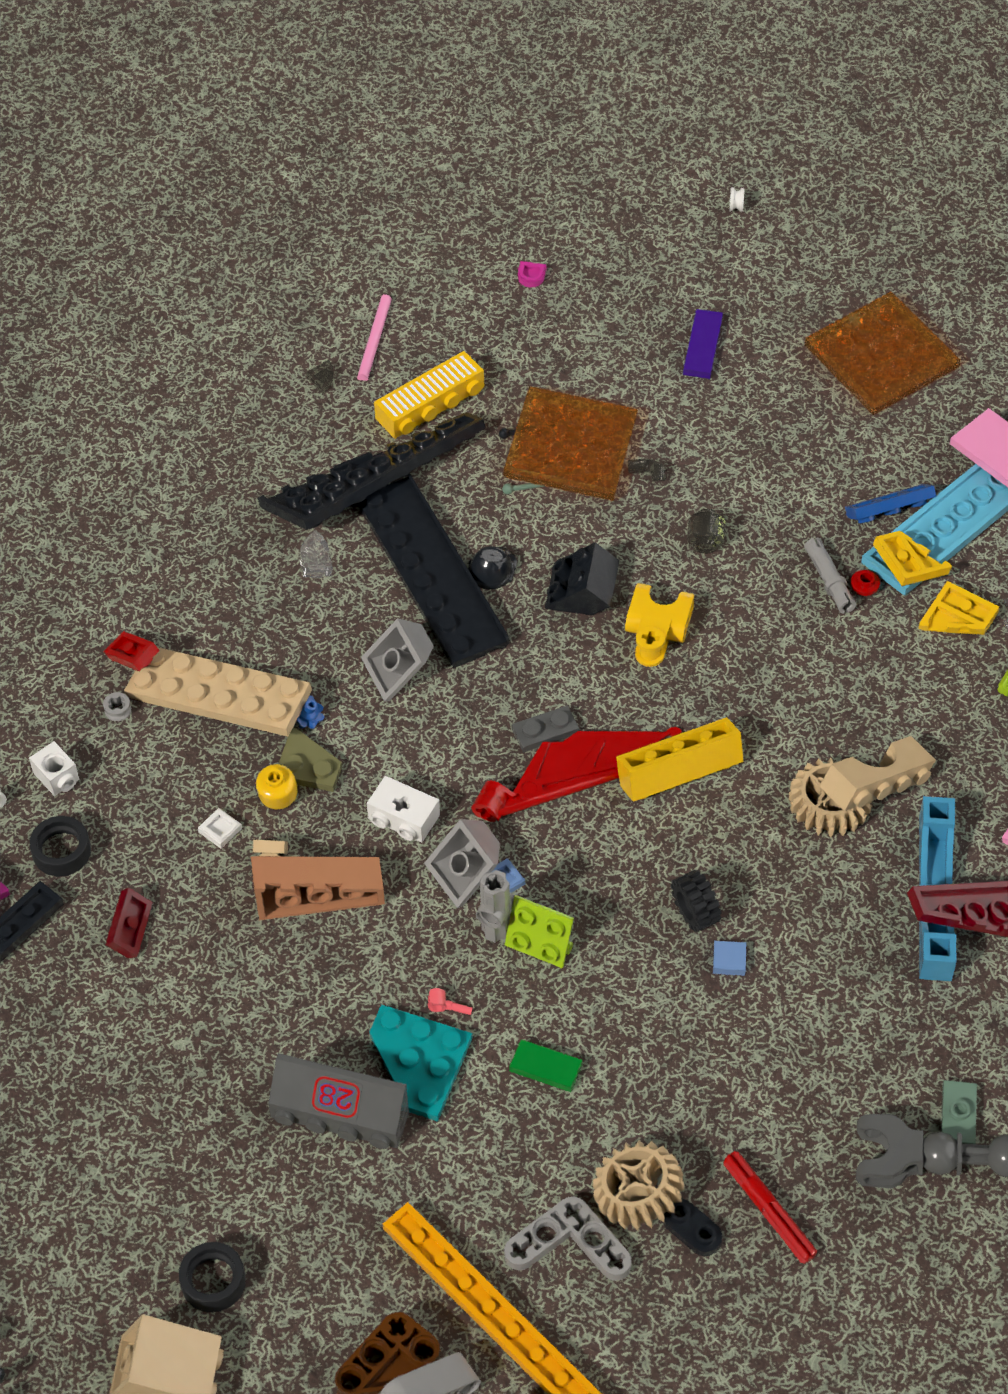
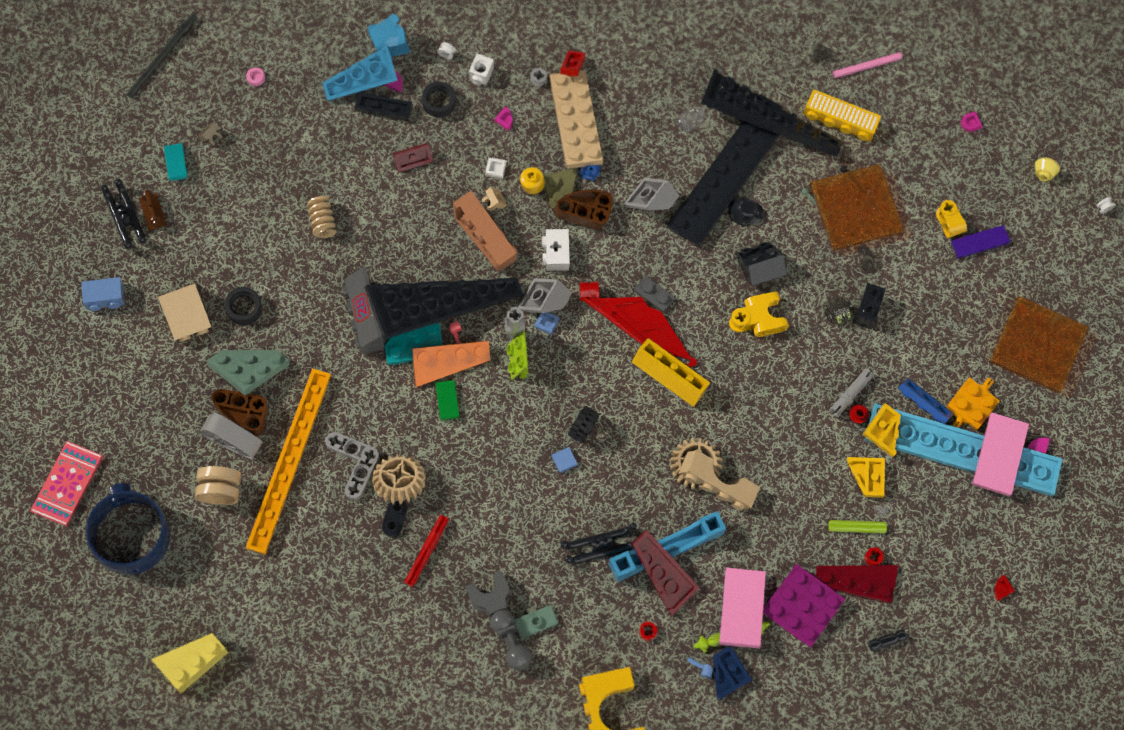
camera: 55 degrees right, 15 degrees up
none -> sand green plate [207,350,290,395]
none -> tan piece [307,196,336,238]
none -> black wing [364,278,524,340]
none -> orange wing [412,341,490,387]
none -> dark pink tile [494,106,513,131]
none -> reddish brown beam [553,189,613,230]
none -> black piece [560,523,638,565]
none -> black brick [854,283,886,330]
none -> yellow piece [936,200,967,238]
none -> light orange plate [946,377,999,431]
none -> light yellow cone [1035,157,1060,181]

